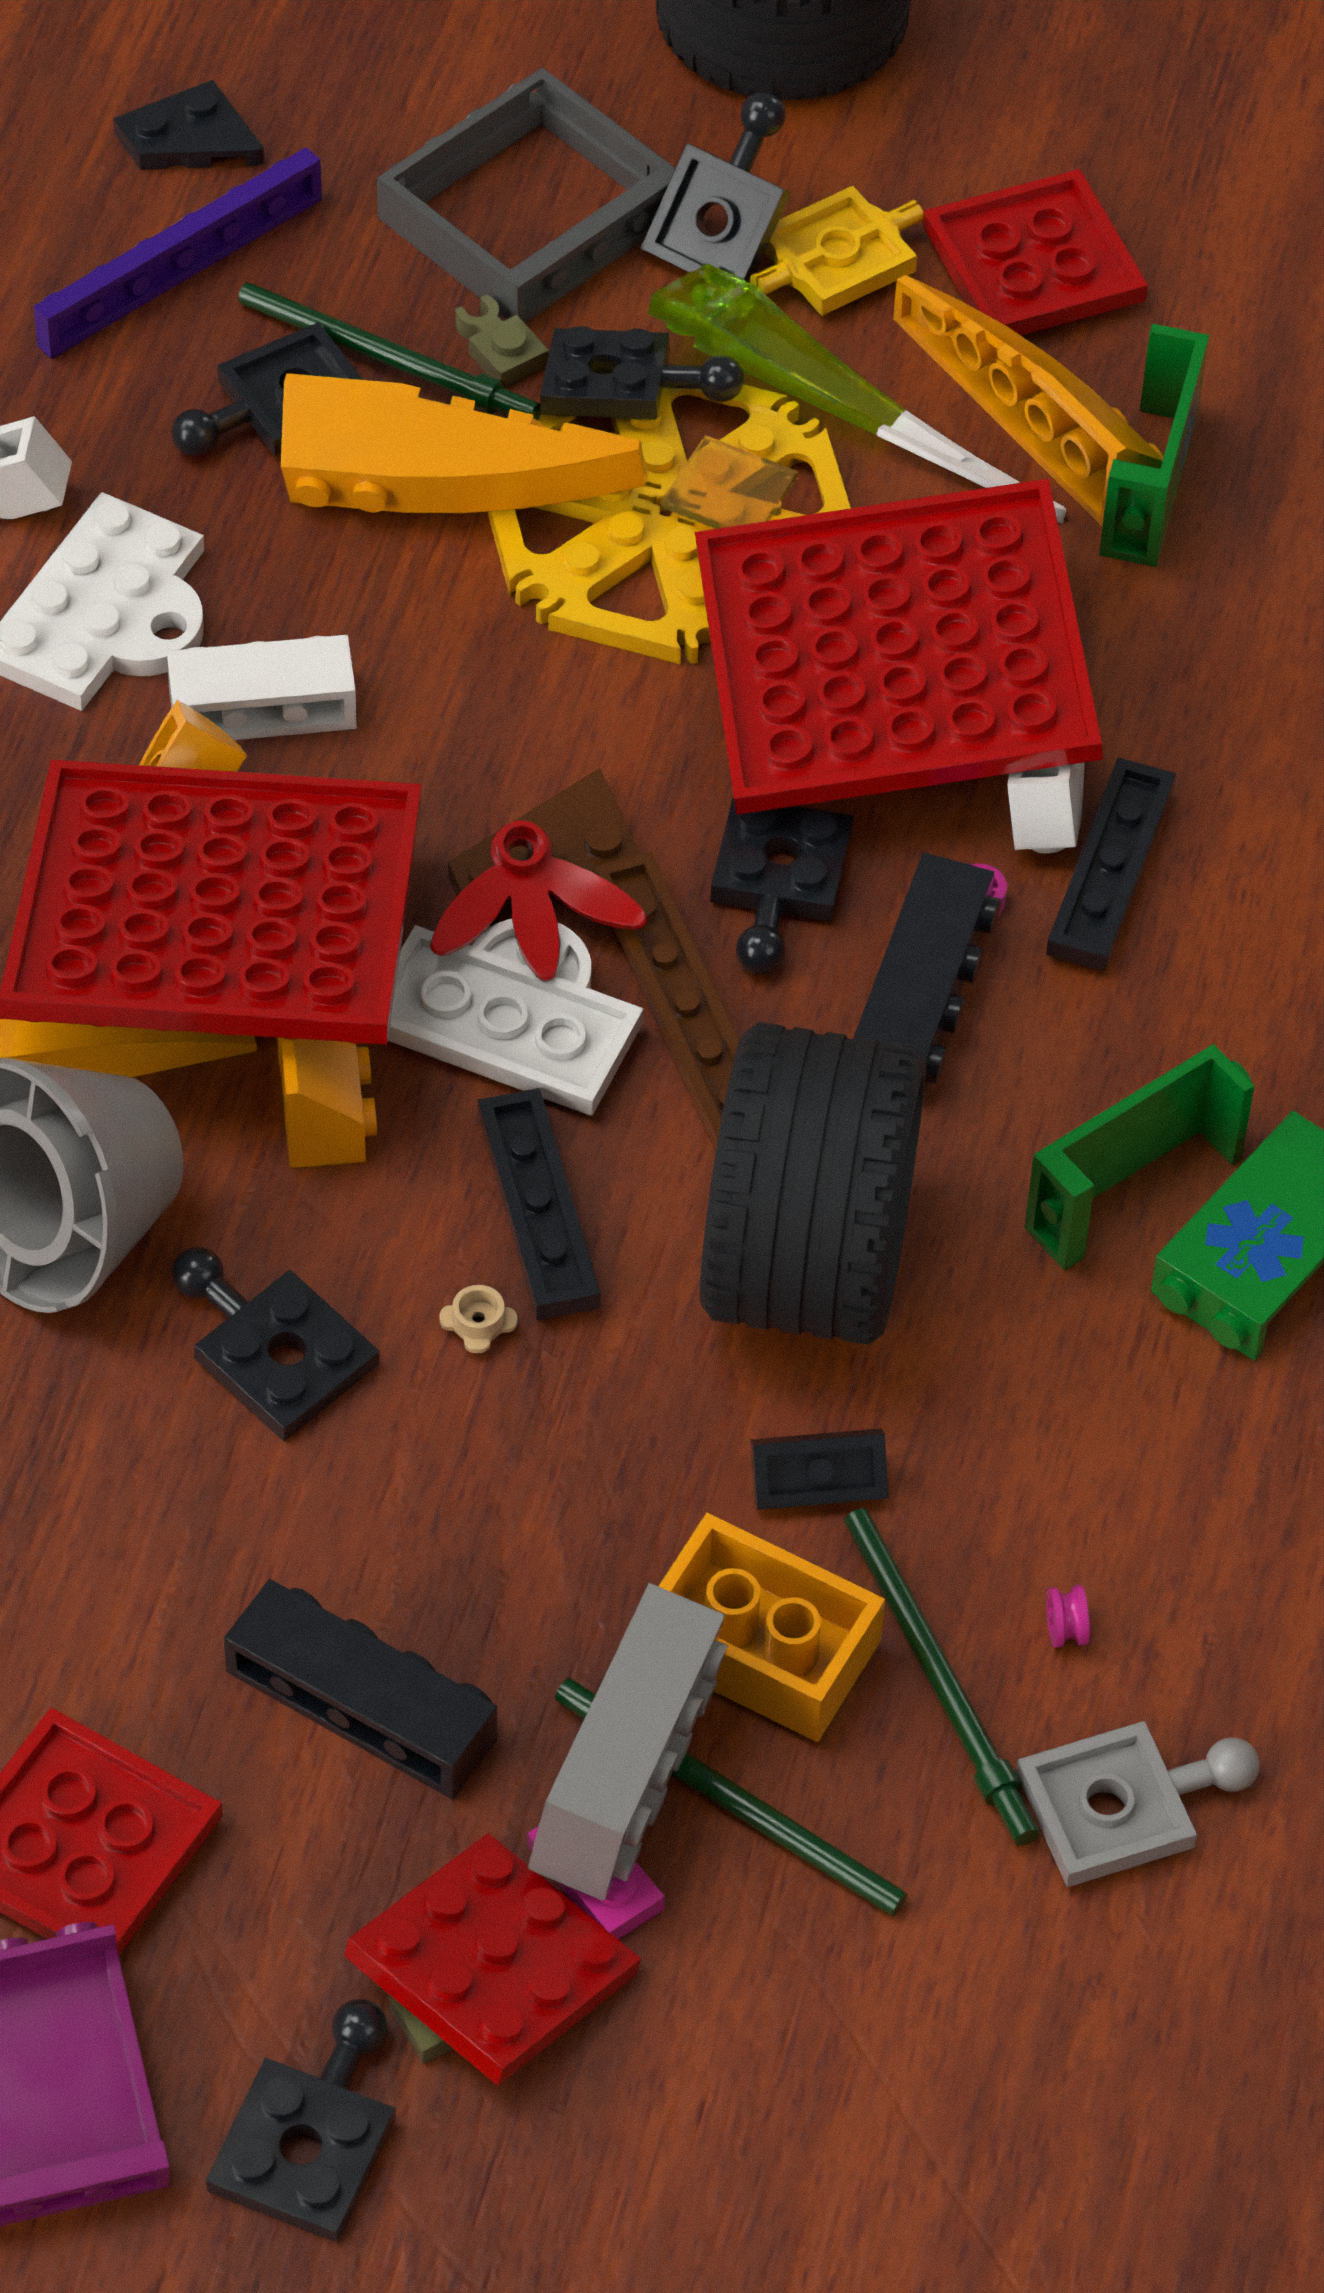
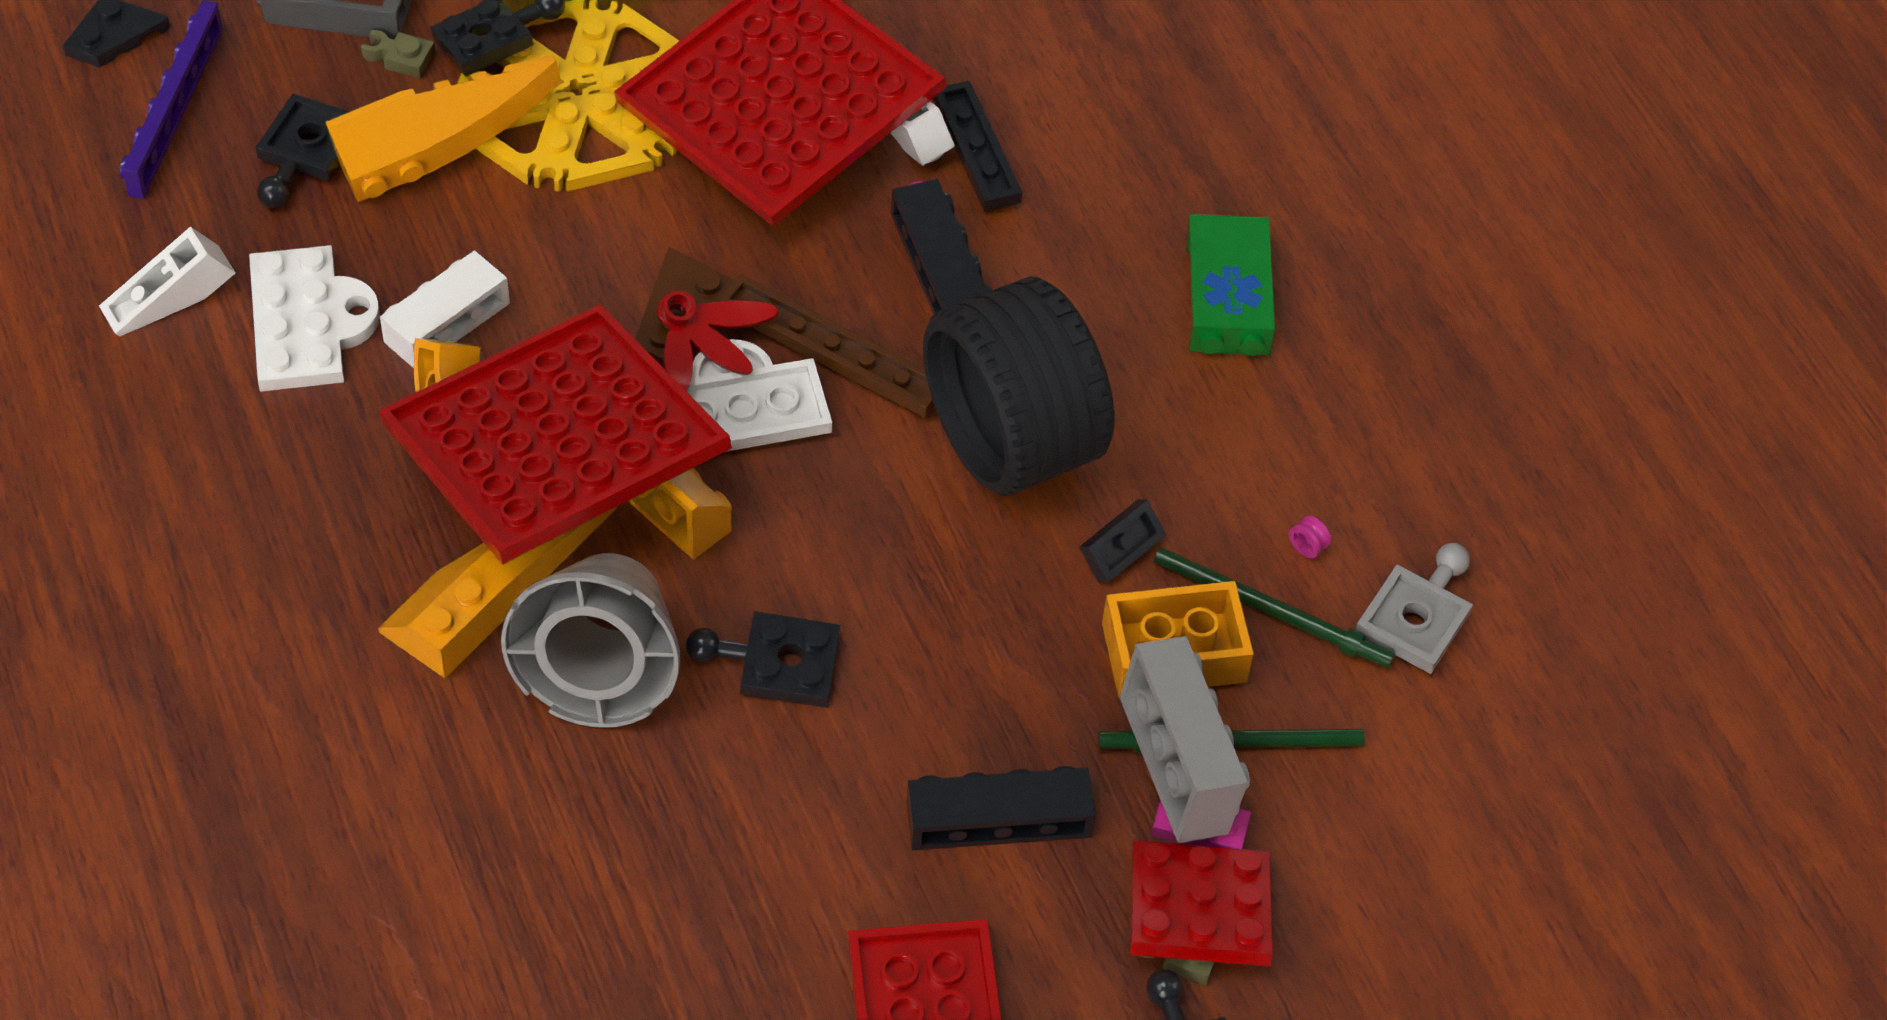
camera: 40 degrees left, 0 degrees up
dark green bar [238,282,541,420] -> none
tan plate [439,1285,518,1353] -> none
black plate [478,1088,600,1320] -> none
clear yellow piece [661,435,798,529] -> none
black plate [710,796,853,974] -> none
green panel [1024,1044,1255,1271] -> none

